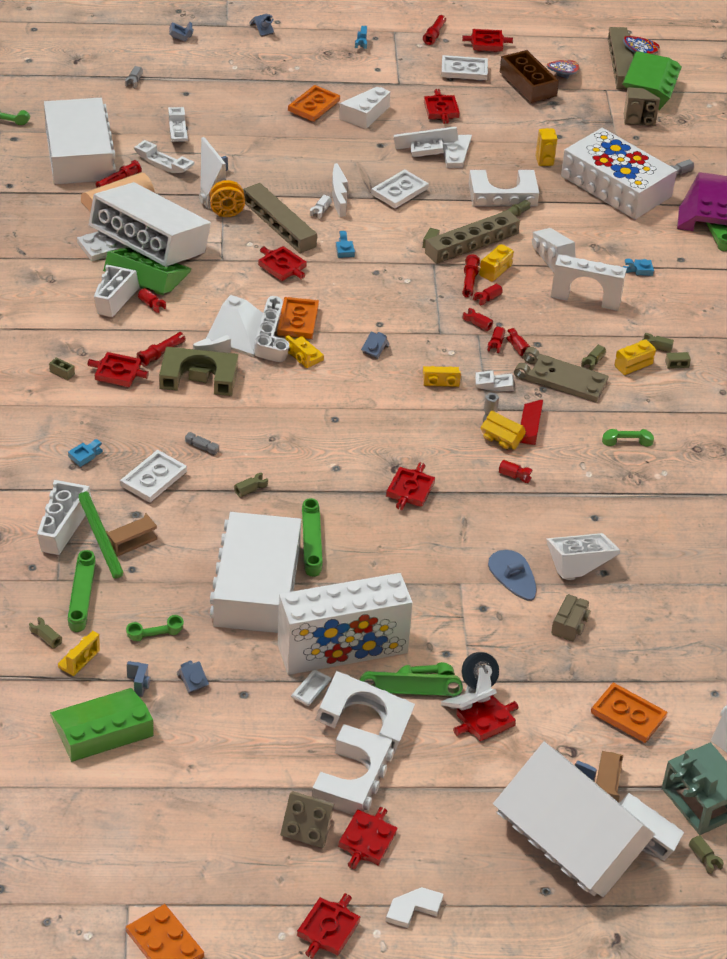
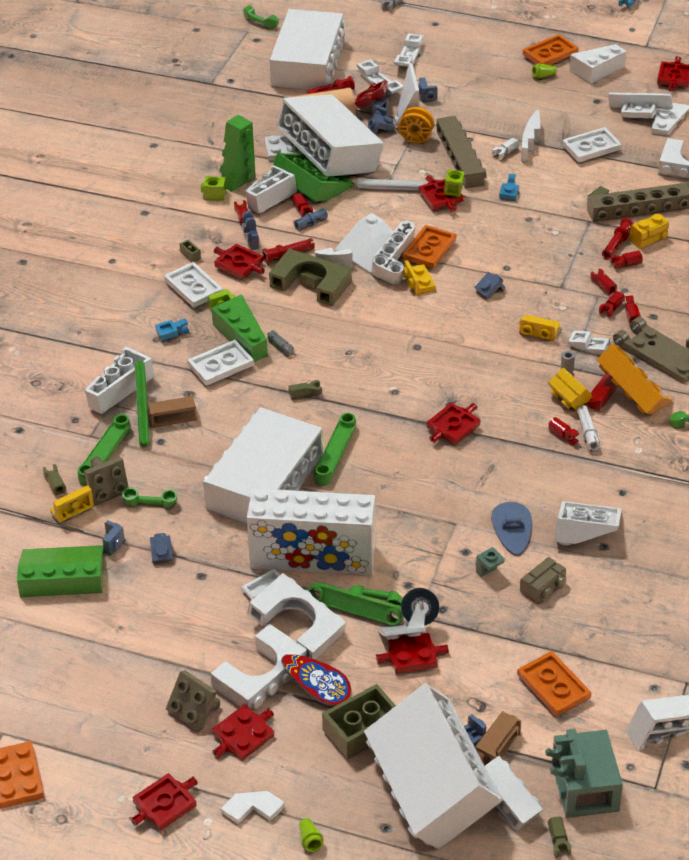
camera: 25 degrees right, 0 degrees up
none -> dark tan plate [84,456,129,506]
none -> white plate [164,262,223,308]
none -> lime brick [201,176,226,201]
none -> lime bracket [208,289,235,312]
none -> bright green wedge [212,294,268,362]
none -> bright green wedge [220,115,256,192]
none -> red bar [234,200,248,225]
none -> sand blue hinge [242,210,259,250]
none -> shield [281,654,351,706]
none -> sand blue pin [294,208,328,231]
none -> lime cone [299,818,324,852]
none -> olive brick [322,684,396,759]
none -> red plate [355,80,388,108]
none -> white axle [357,179,423,191]
none -> sand blue bracket [368,113,396,134]
none -> sand blue bracket [372,97,388,117]
none -> lime brick [443,169,464,197]
none -> sand green bracket [476,547,505,577]
none -> lime cone [532,63,556,79]
none -> white axle [577,405,600,451]
none -> light orange wedge [596,344,673,414]

